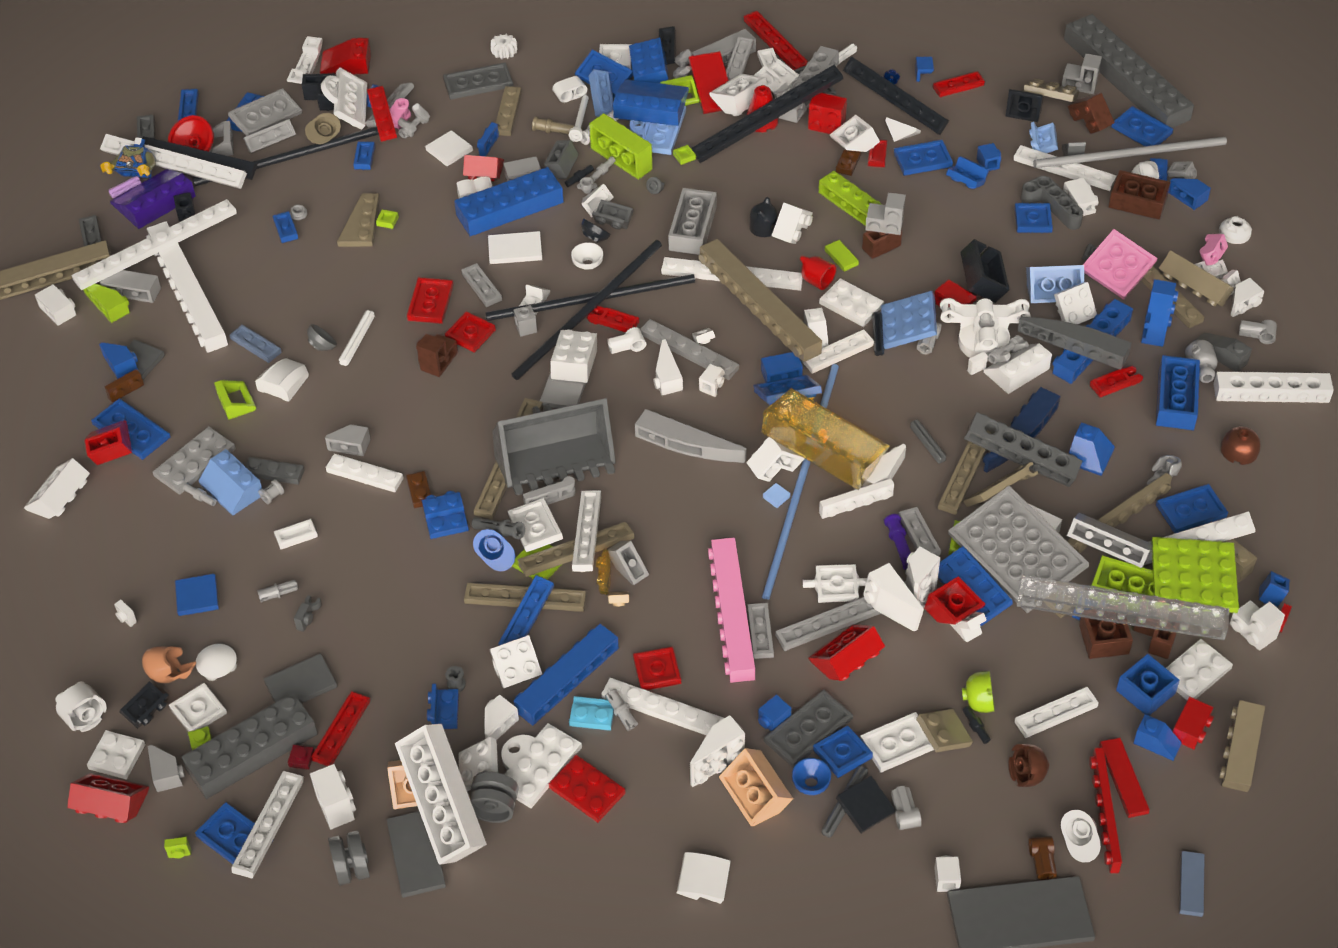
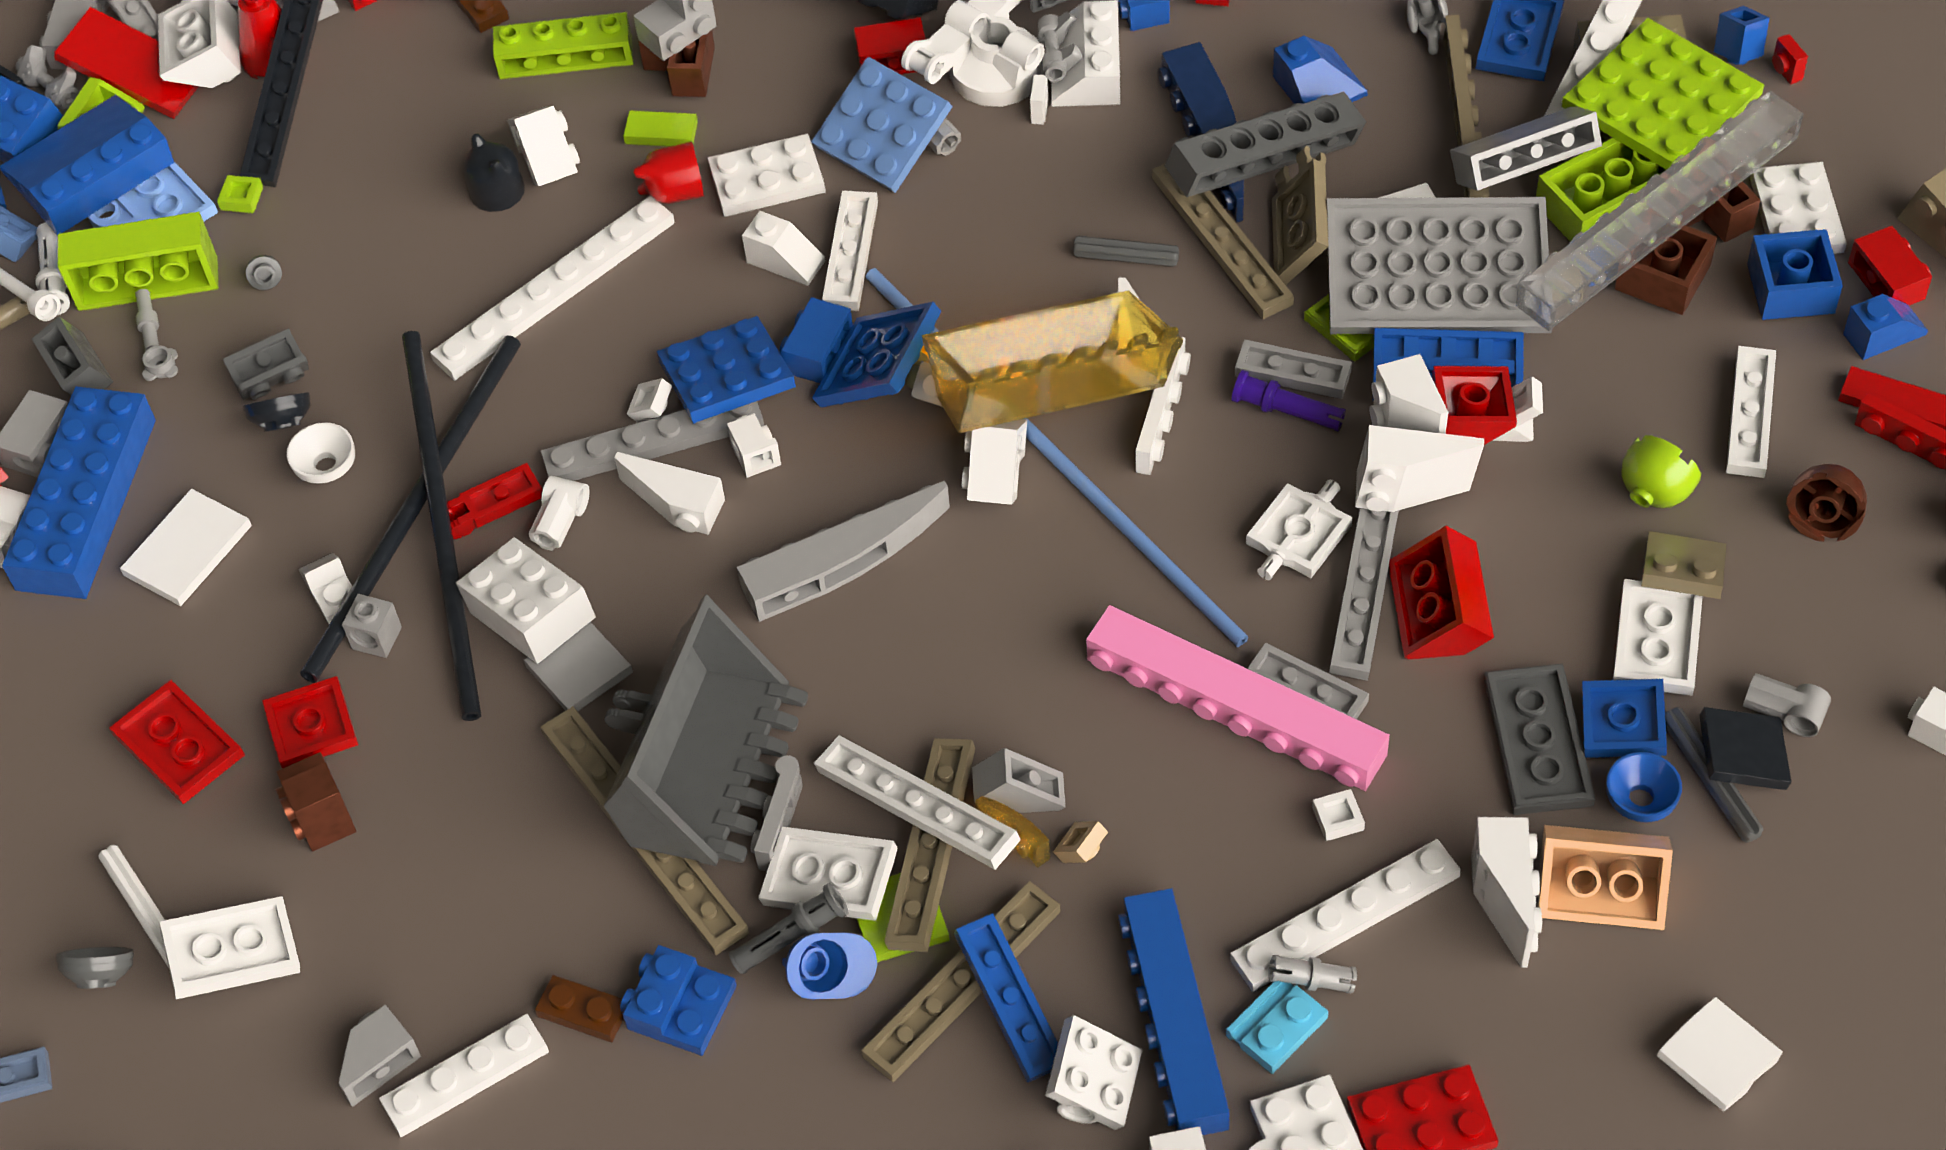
camera: 50 degrees left, 5 degrees up
white slope [255,358,309,402] -> none
light grey plate [461,263,502,307] -> none
black bar [565,165,594,187] -> none
white slope [581,184,614,218] -> none
red tile [633,647,681,690] -> none
light grey brick [668,188,717,255] -> none
dark tan brick [699,239,822,362] -> none
blue brick [758,695,791,731] -> none
light blue tile [763,483,790,508] -> none
black axle [872,312,884,356] -> none
black bar [962,706,991,744] -> none
white brick [1230,600,1285,651] -> none
none -> white plate [159,896,300,999]
none -> blue plate [656,316,796,423]
none -> white plate [1312,789,1365,841]

